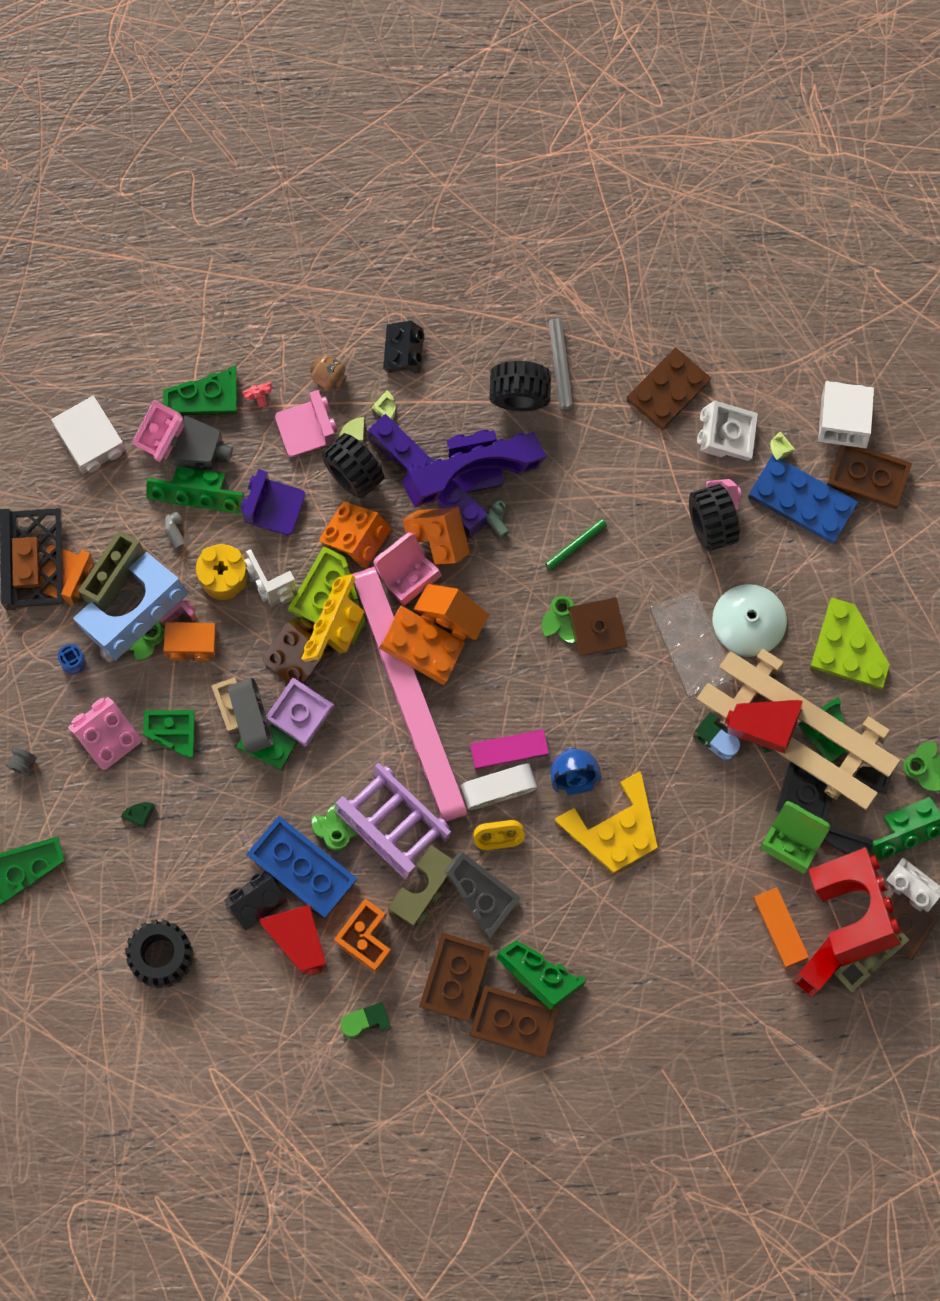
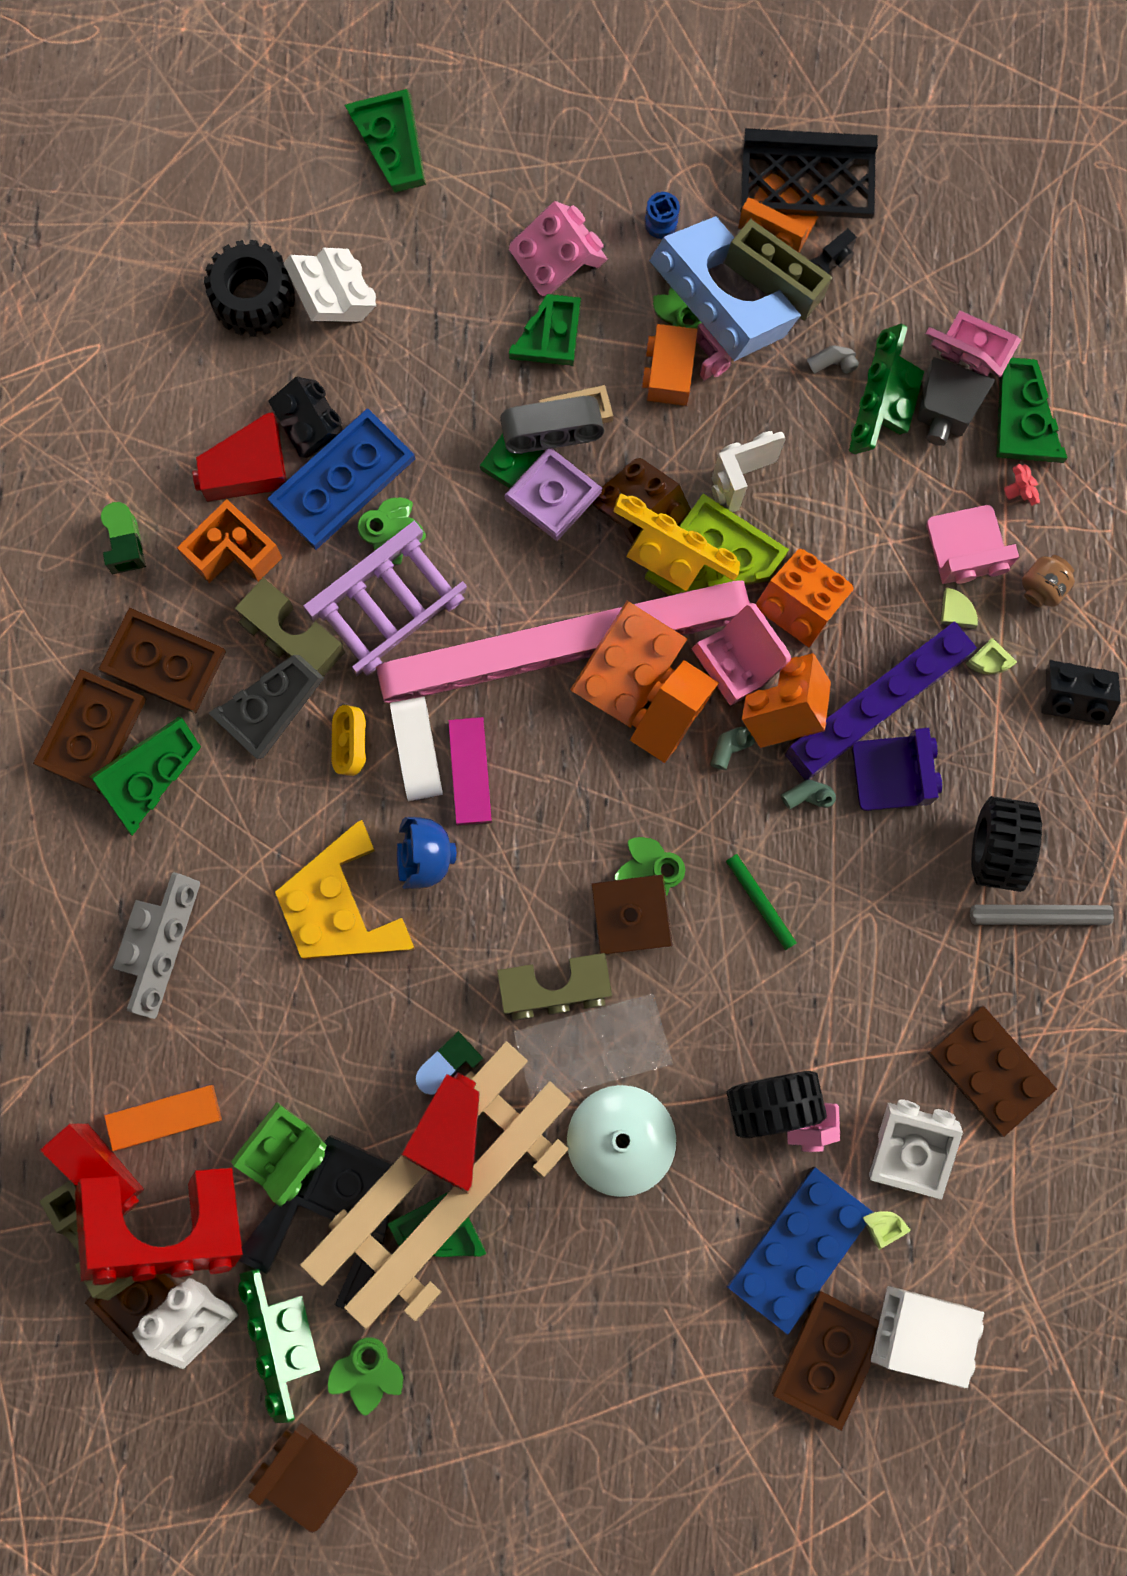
camera: 95 degrees right, 5 degrees up
dark grey wheel [5,747,37,776] -> none
dark orange plate [12,537,40,589] -> none
white brick [51,395,126,474] -> none
dark green tile [121,802,155,828] -> none
yellow brick [196,544,248,600] -> none
dark purple bracket [240,469,306,536] -> none
black tyre [321,433,385,499] -> none
dark purple arch [402,432,547,508] -> none
lime plate [810,597,890,690] -> none
none -> light grey bracket [113,872,200,1019]
none -> white plate [283,248,376,322]
none -> olive arch [497,953,612,1021]
none -> sand green arm [710,726,755,770]
none -> black plate [809,228,857,274]

